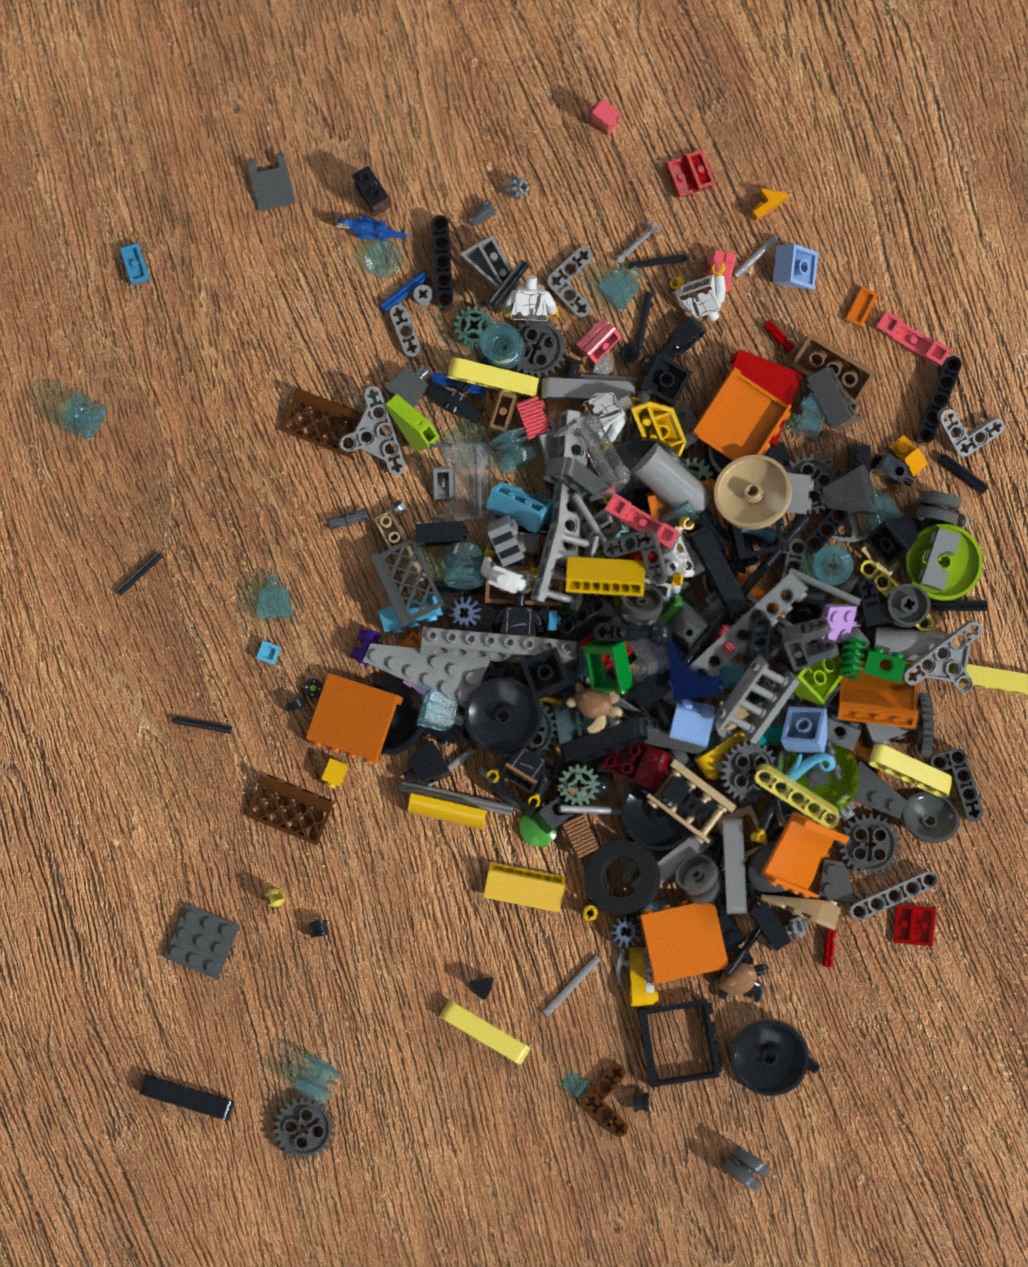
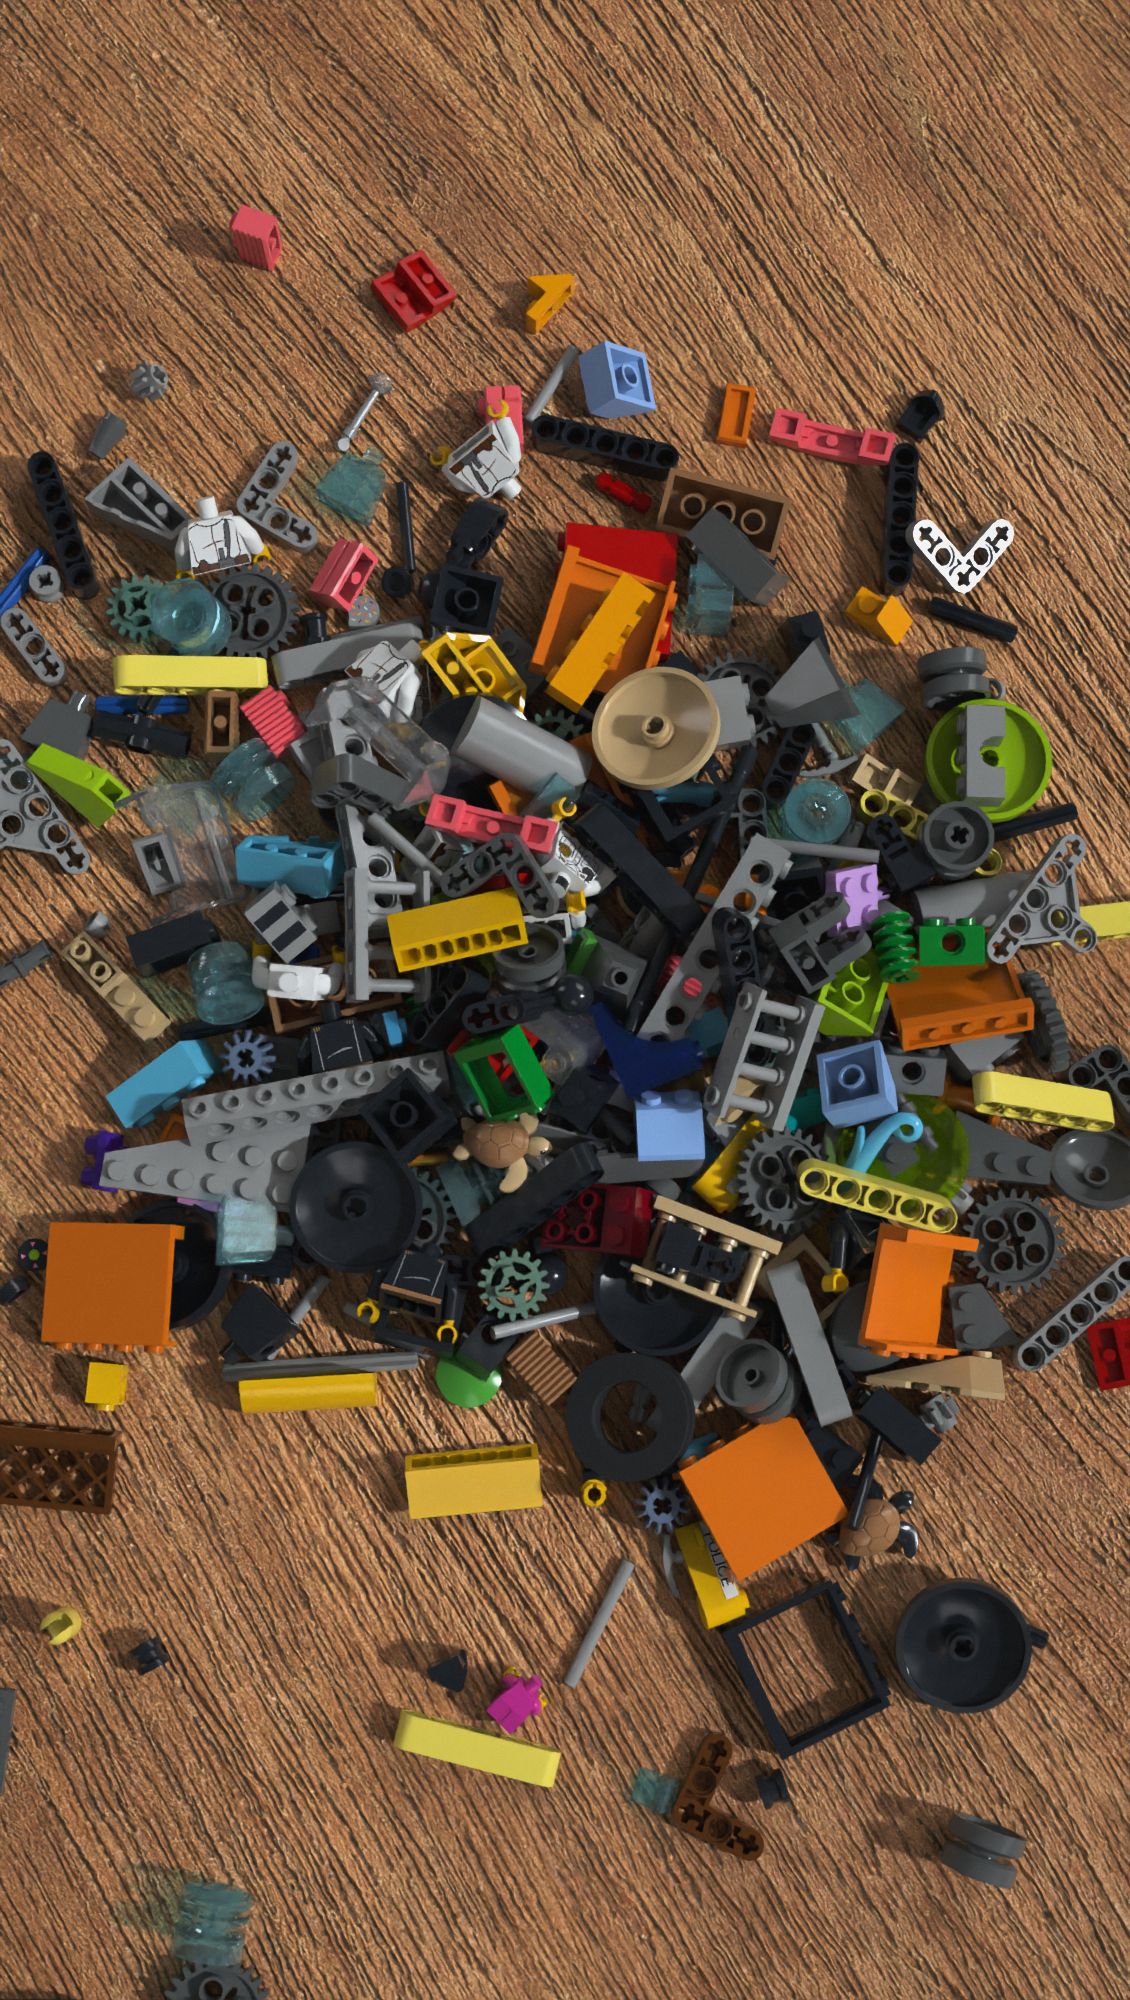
camera: 20 degrees left, 5 degrees down
dark grey fence [370,538,444,627] -> none
black axle [488,260,529,309] -> none
black bar [629,254,687,270] -> none
red axle [822,929,836,967] -> none
black slope [865,516,923,569] -> none
black torso [870,452,915,487] -> none
none -> dark pink piece [486,1666,547,1735]
none -> black beam [532,415,679,482]
none -> light orange wedge [545,572,656,714]
none -> black tile [896,390,945,443]

